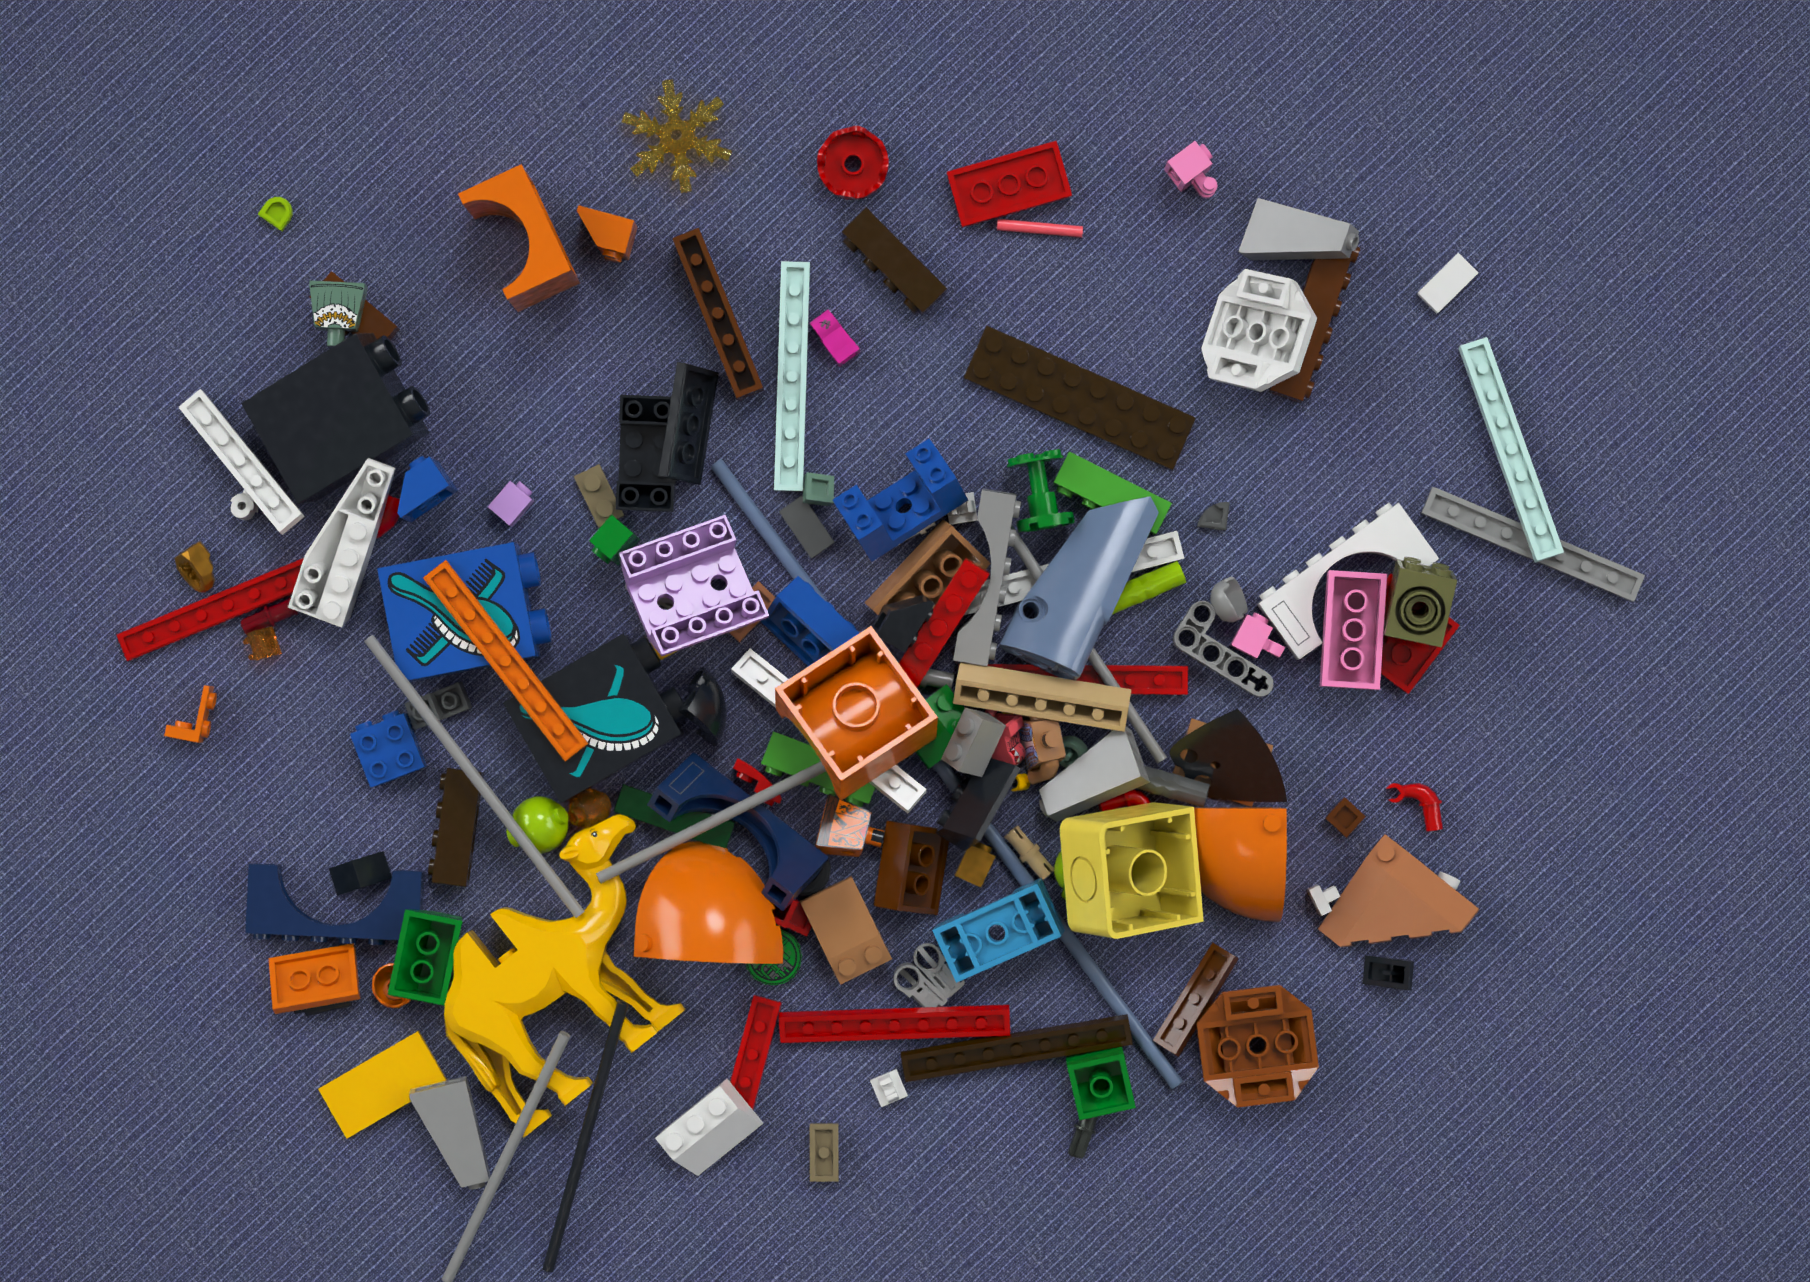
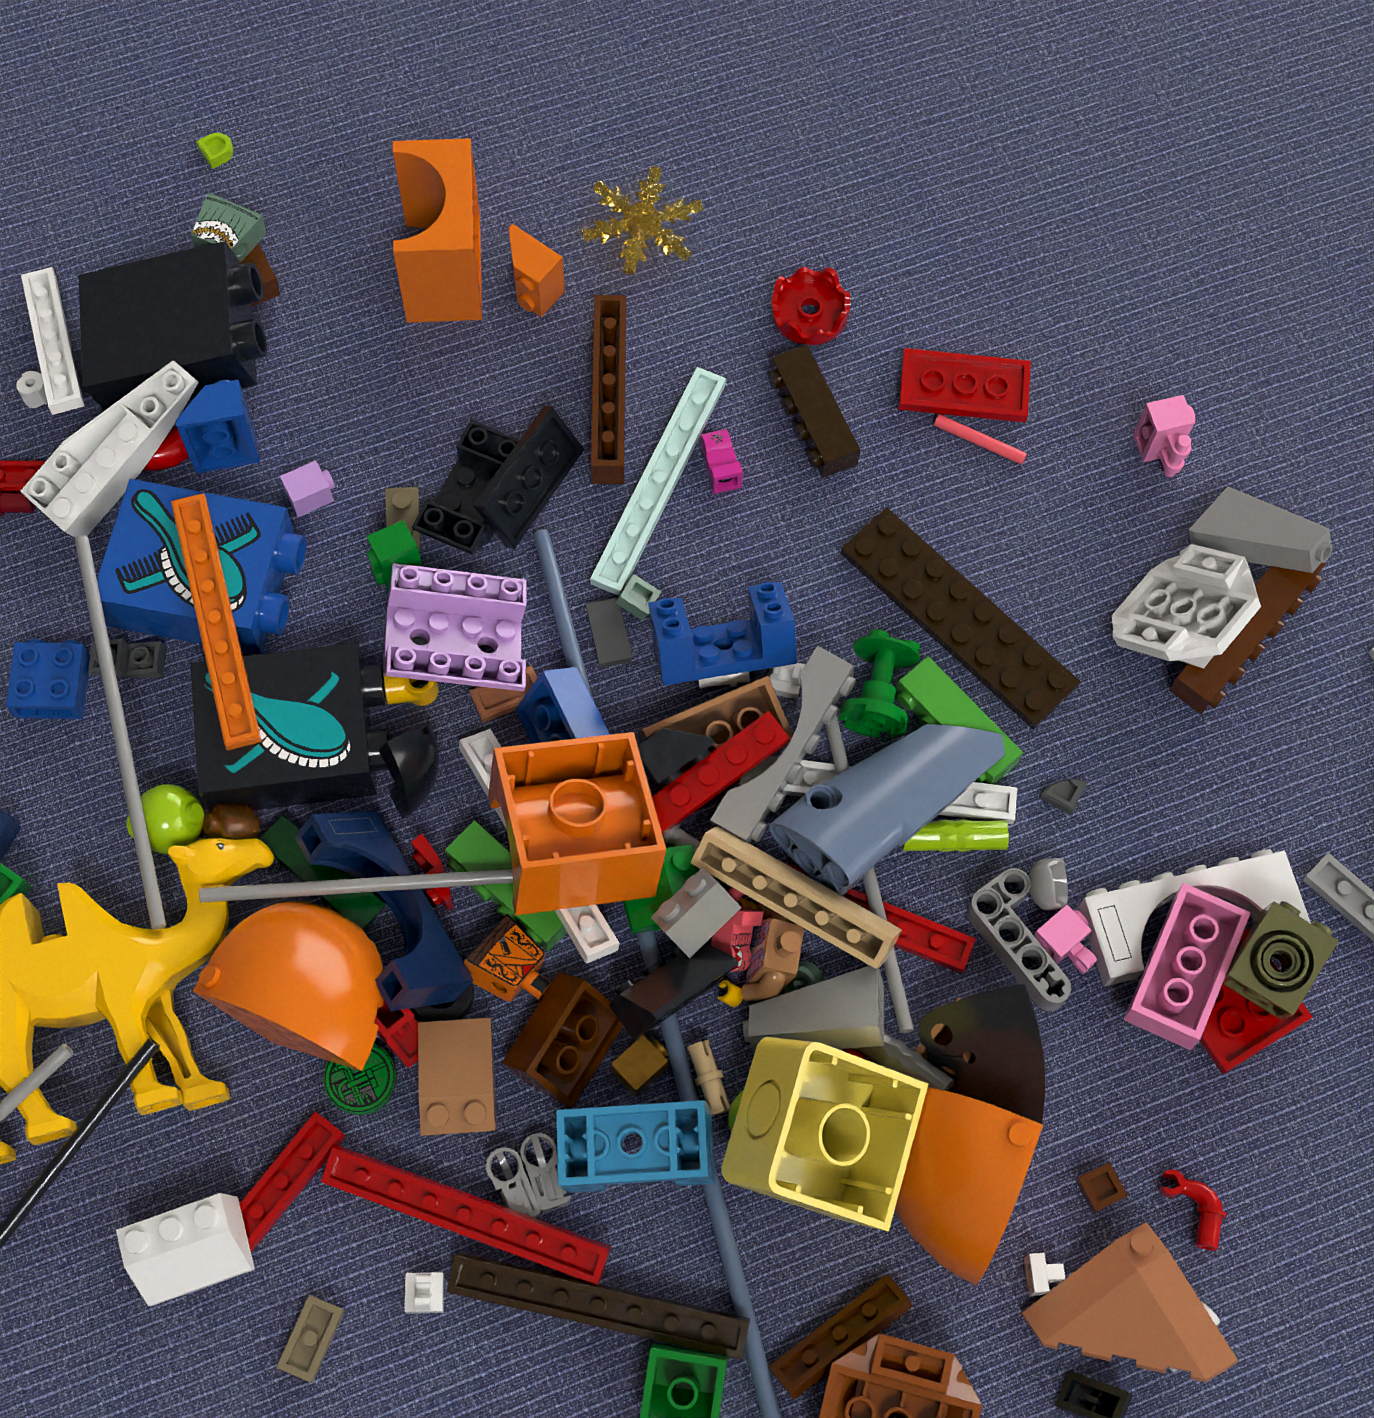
camera: 20 degrees right, 20 degrees down
dark brown brick [428,768,484,887] -> none

